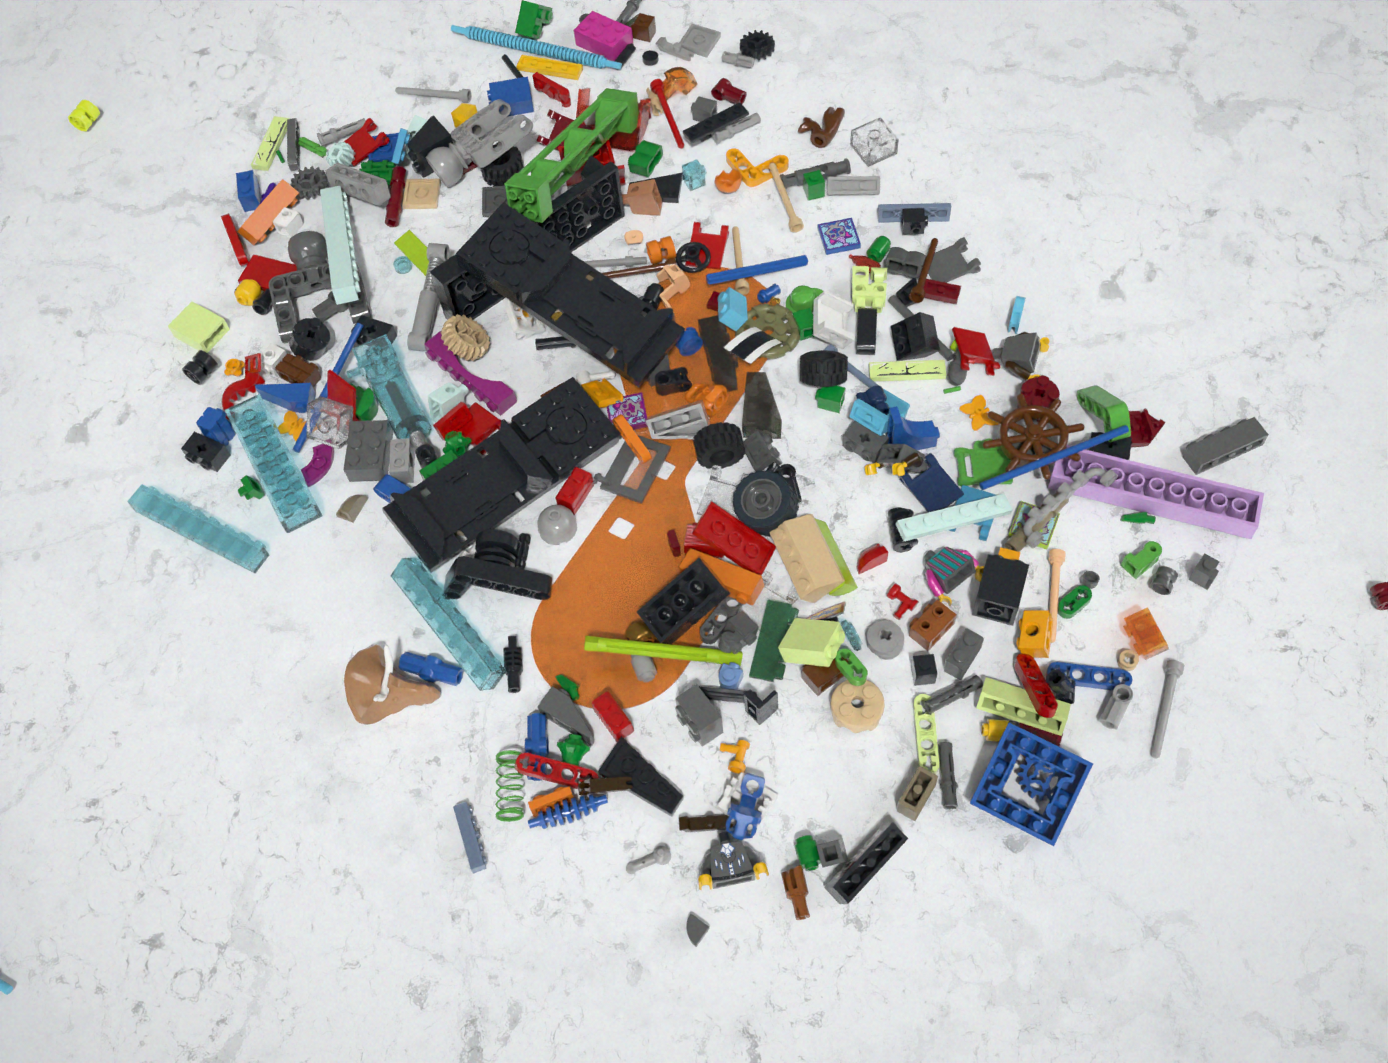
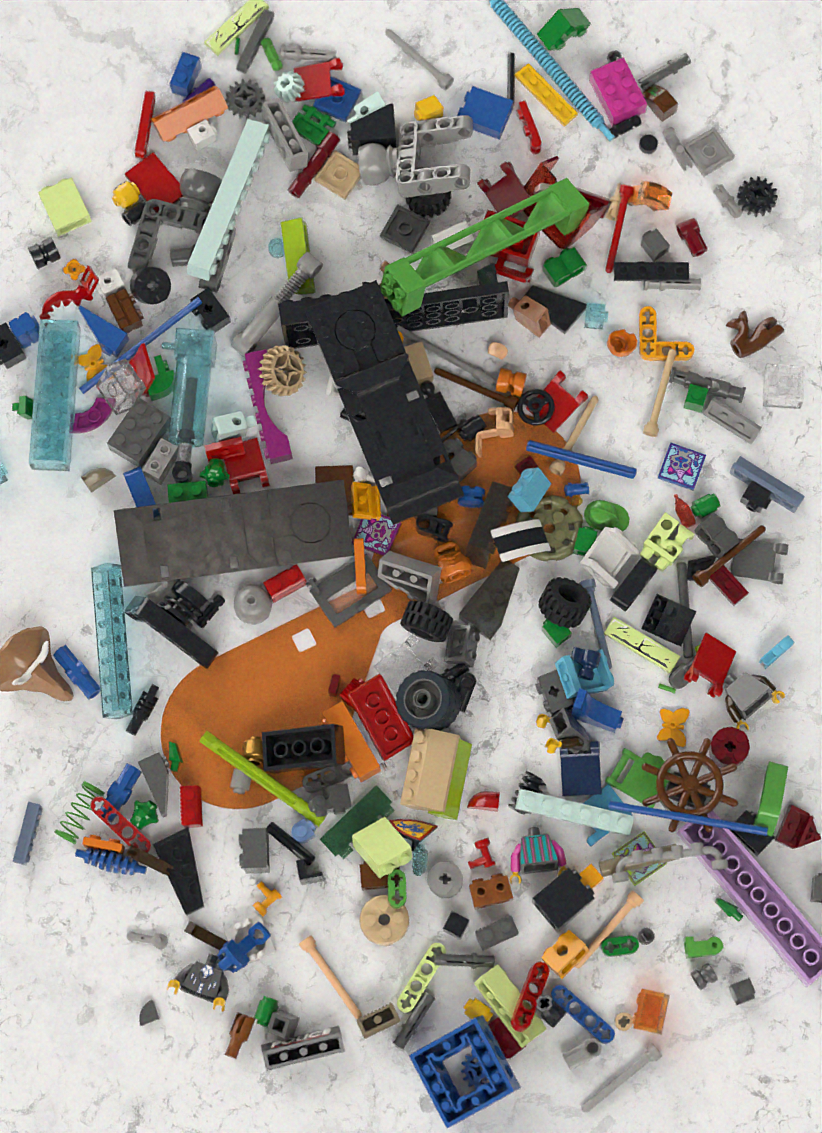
camera: 30 degrees right, 15 degrees up
dark azure wing [392,128,410,164] -> none
none -> light nougat piece [299,935,362,1019]

